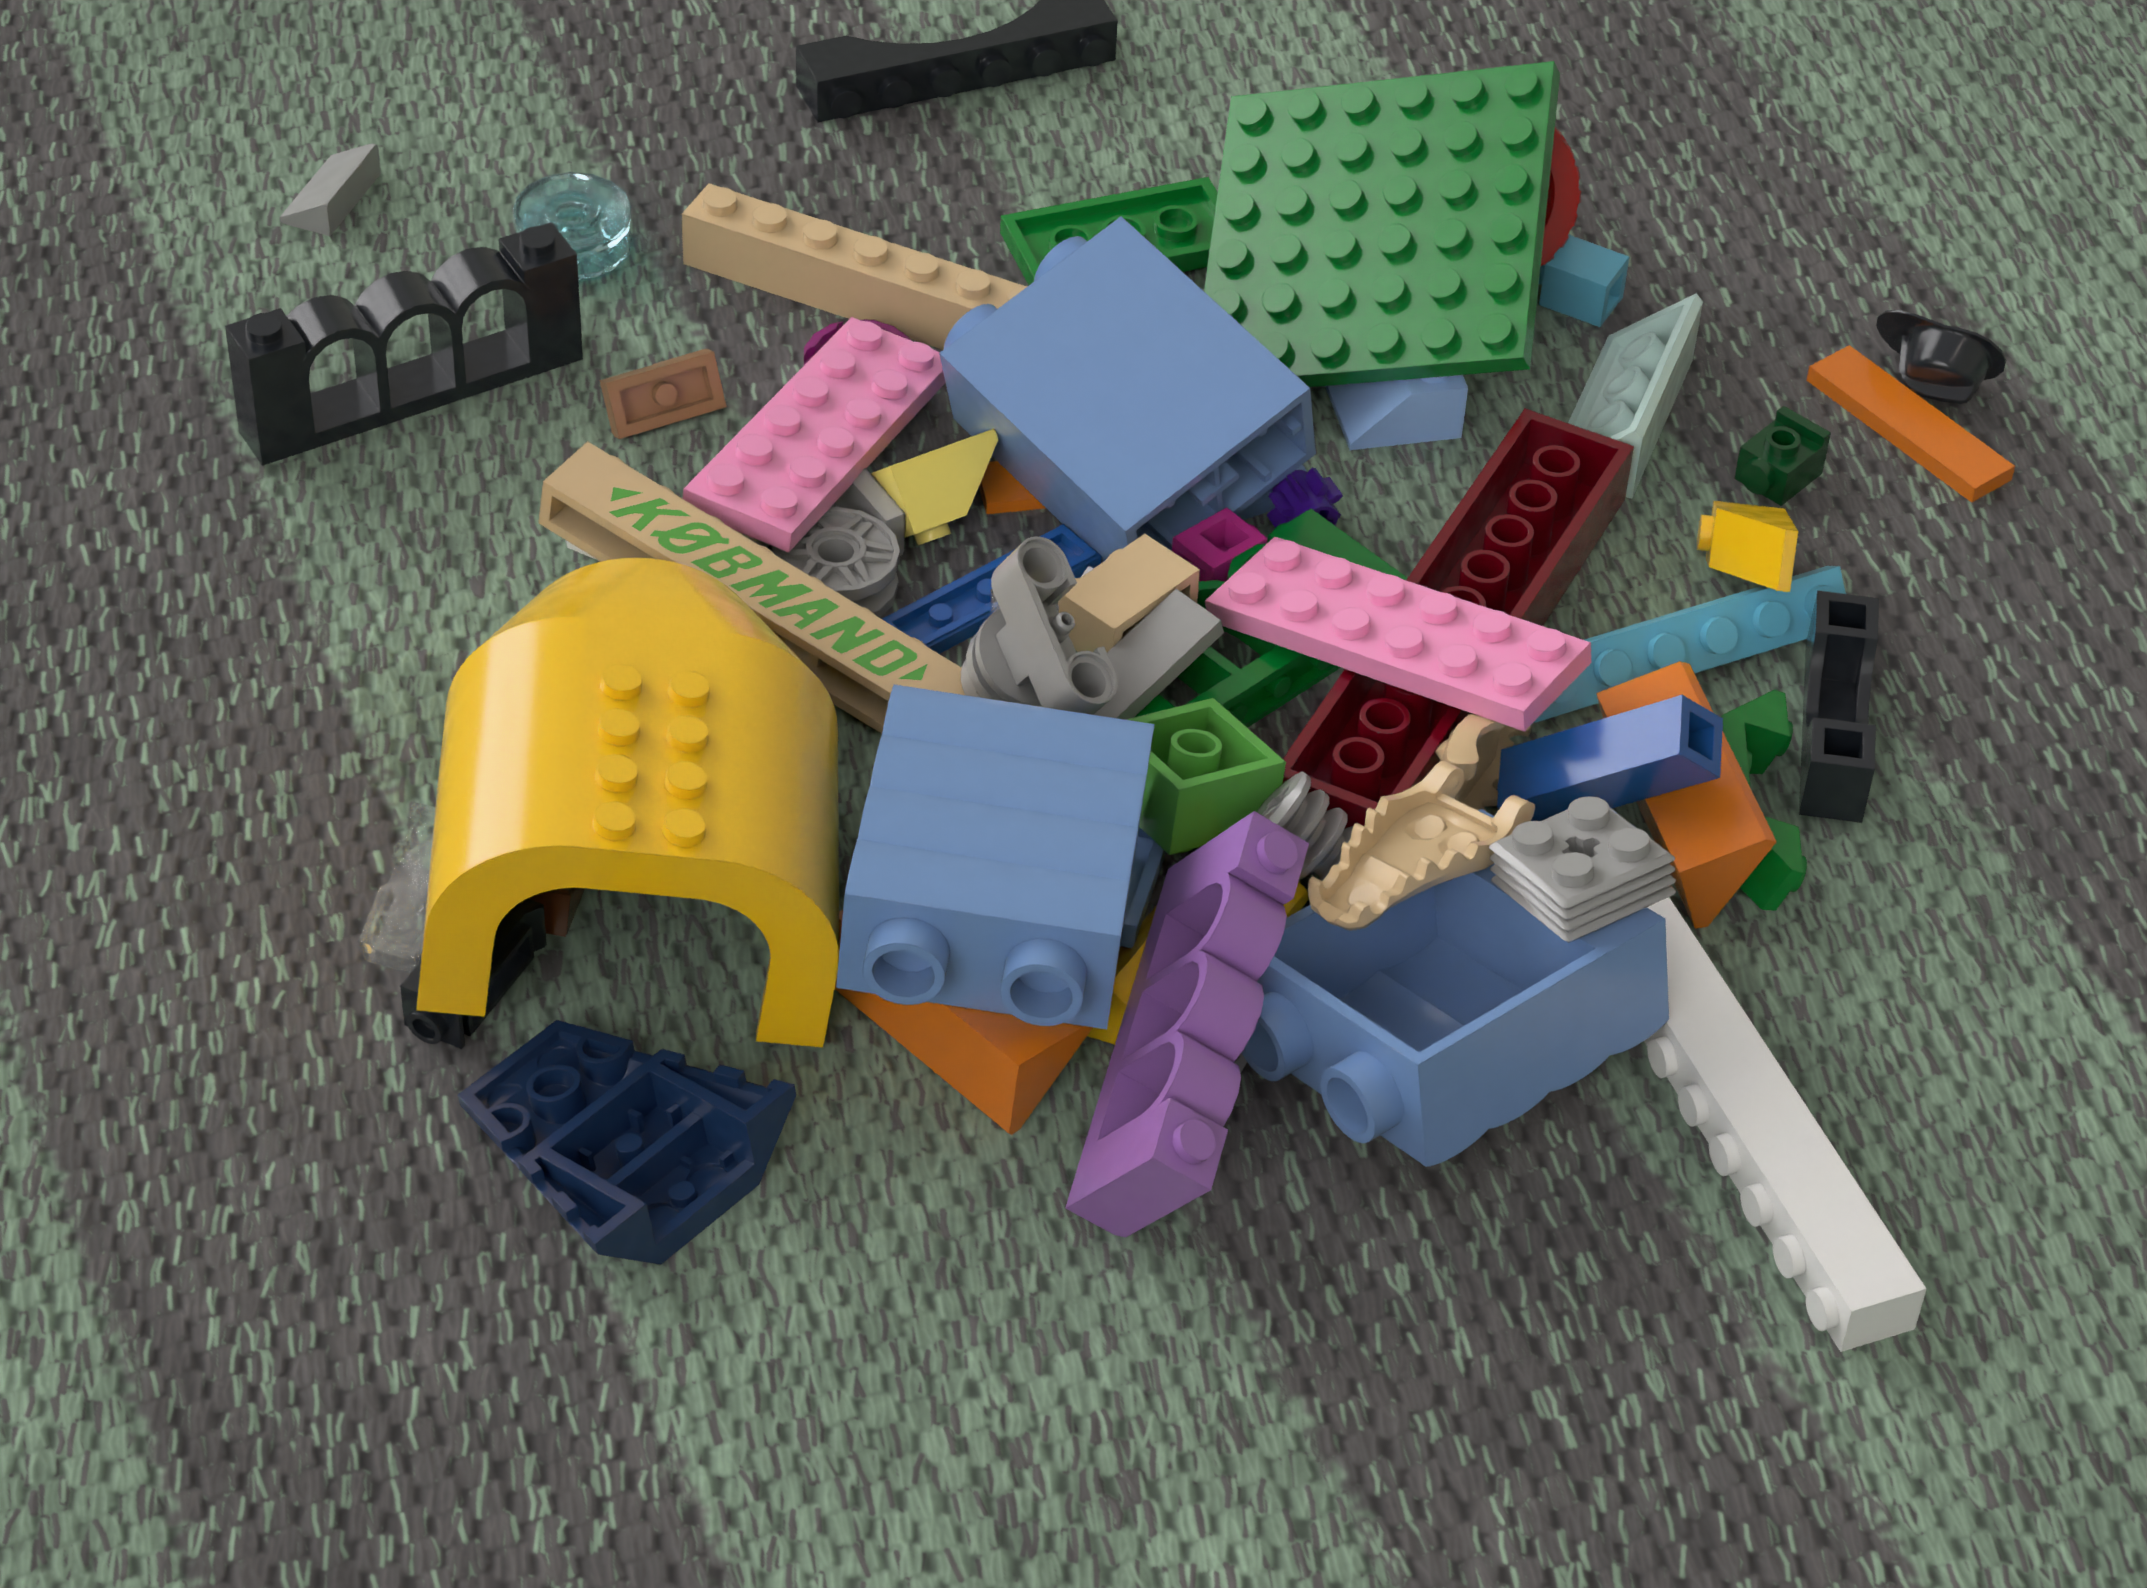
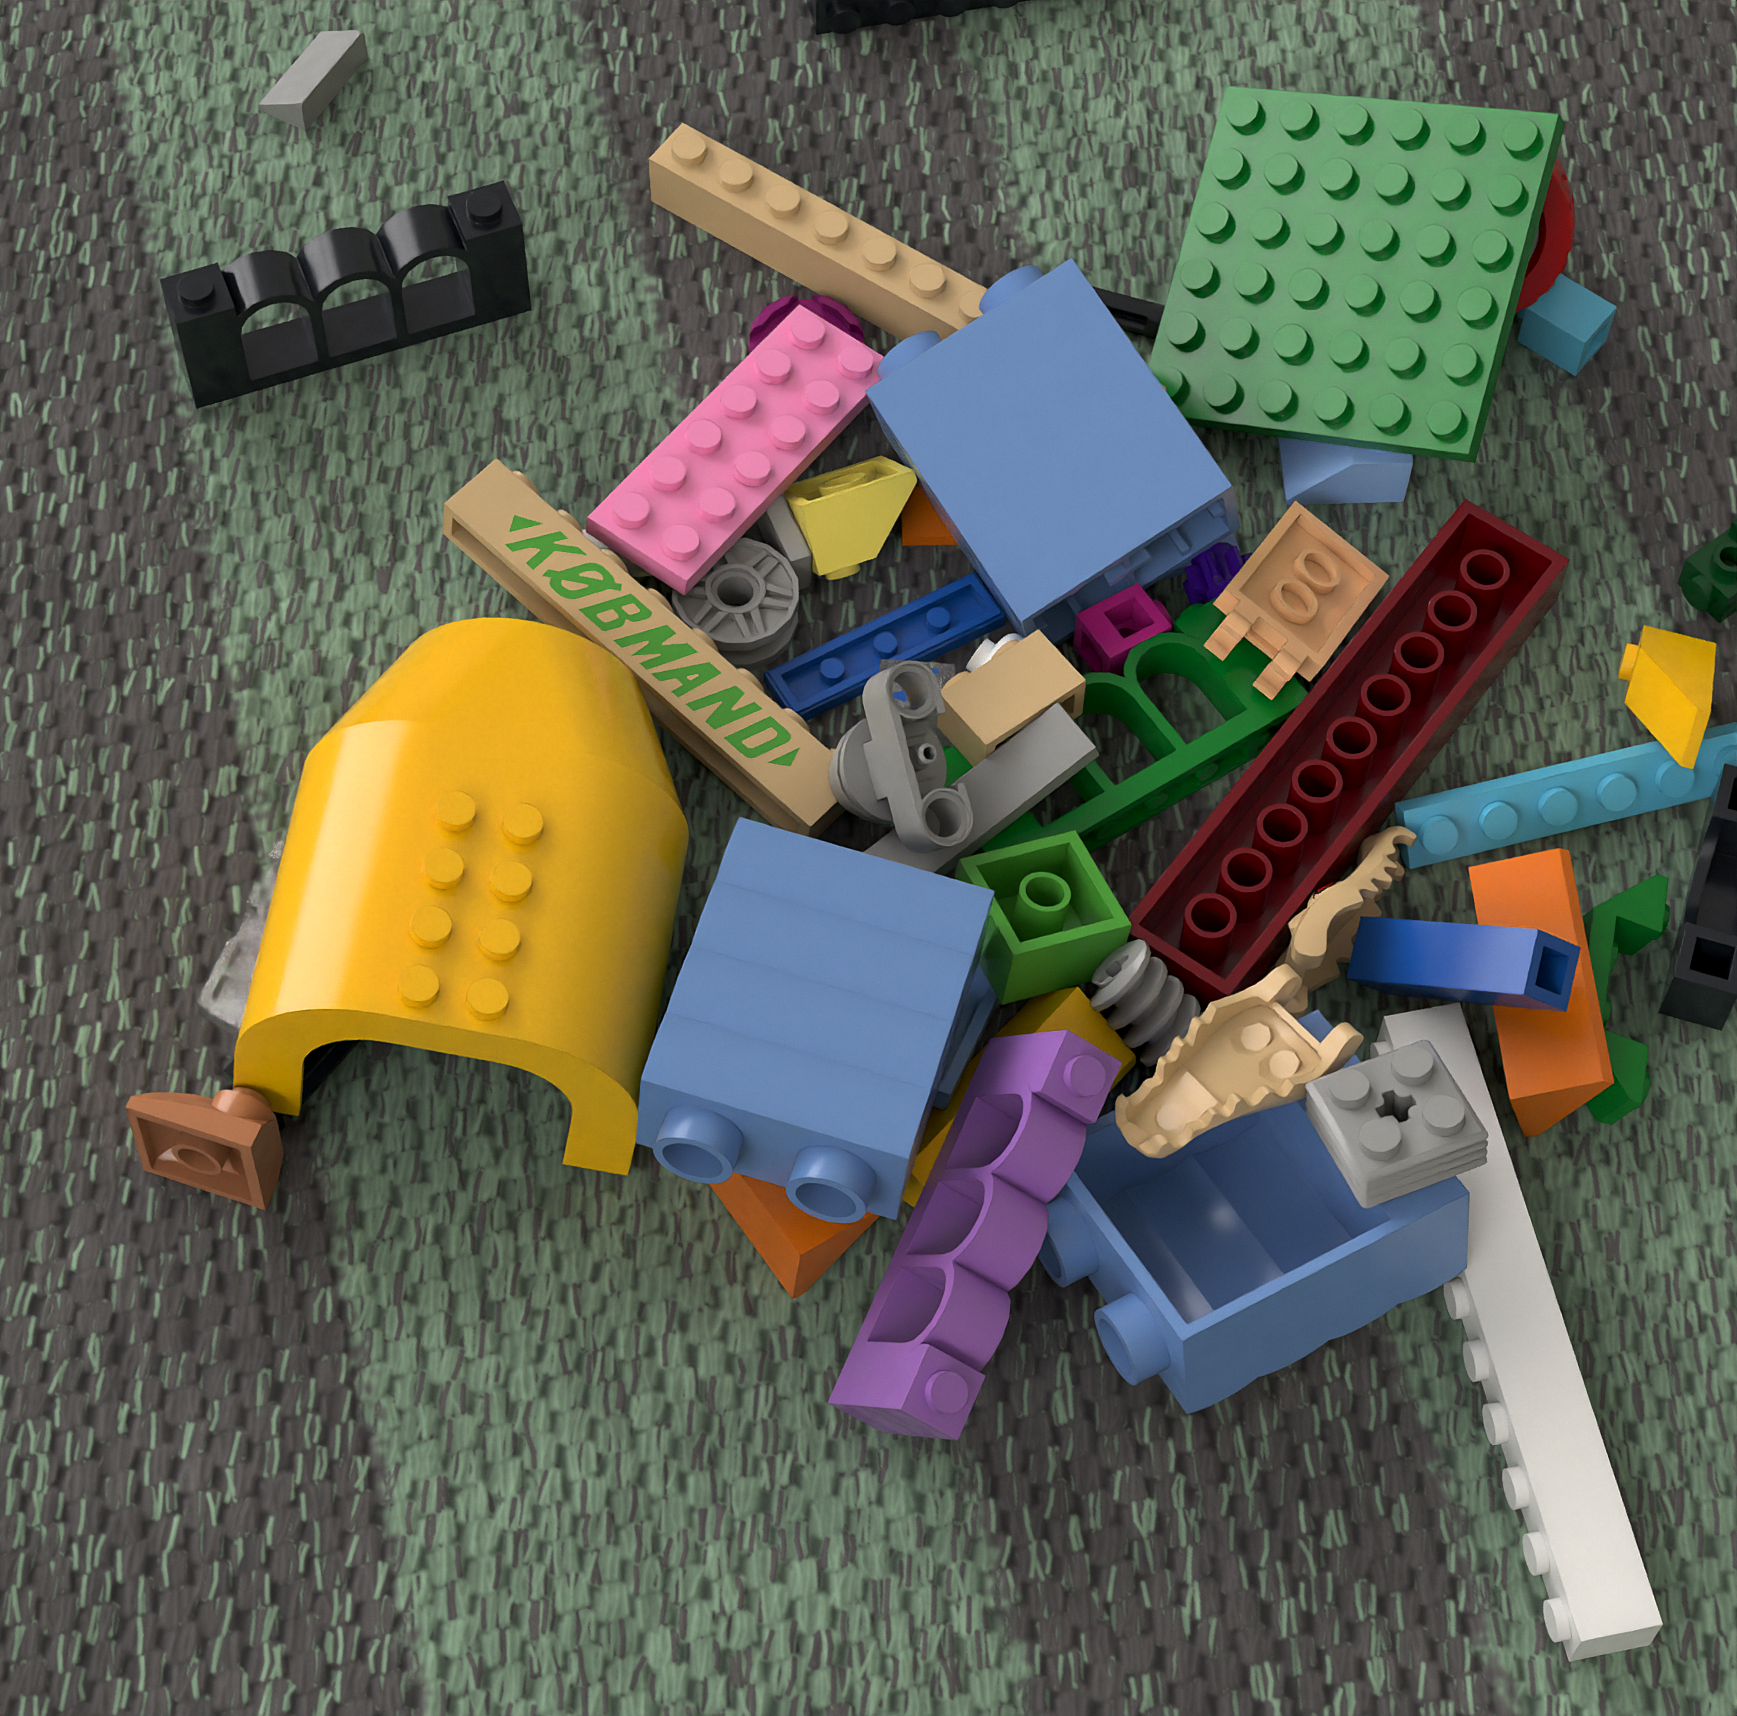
camera: 10 degrees right, 15 degrees up
dark blue wedge [457,1020,797,1265] -> none
clear light blue wheel [513,172,633,283] -> none
medium nougat hinge [600,349,727,439] -> none
green plate [1000,177,1218,286] -> none
bright pink plate [1205,537,1592,732] -> none
light aqua slope [1568,293,1703,499] -> none
none -> nougat slope [125,1086,284,1210]
none -> light nougat tile [1203,500,1390,700]

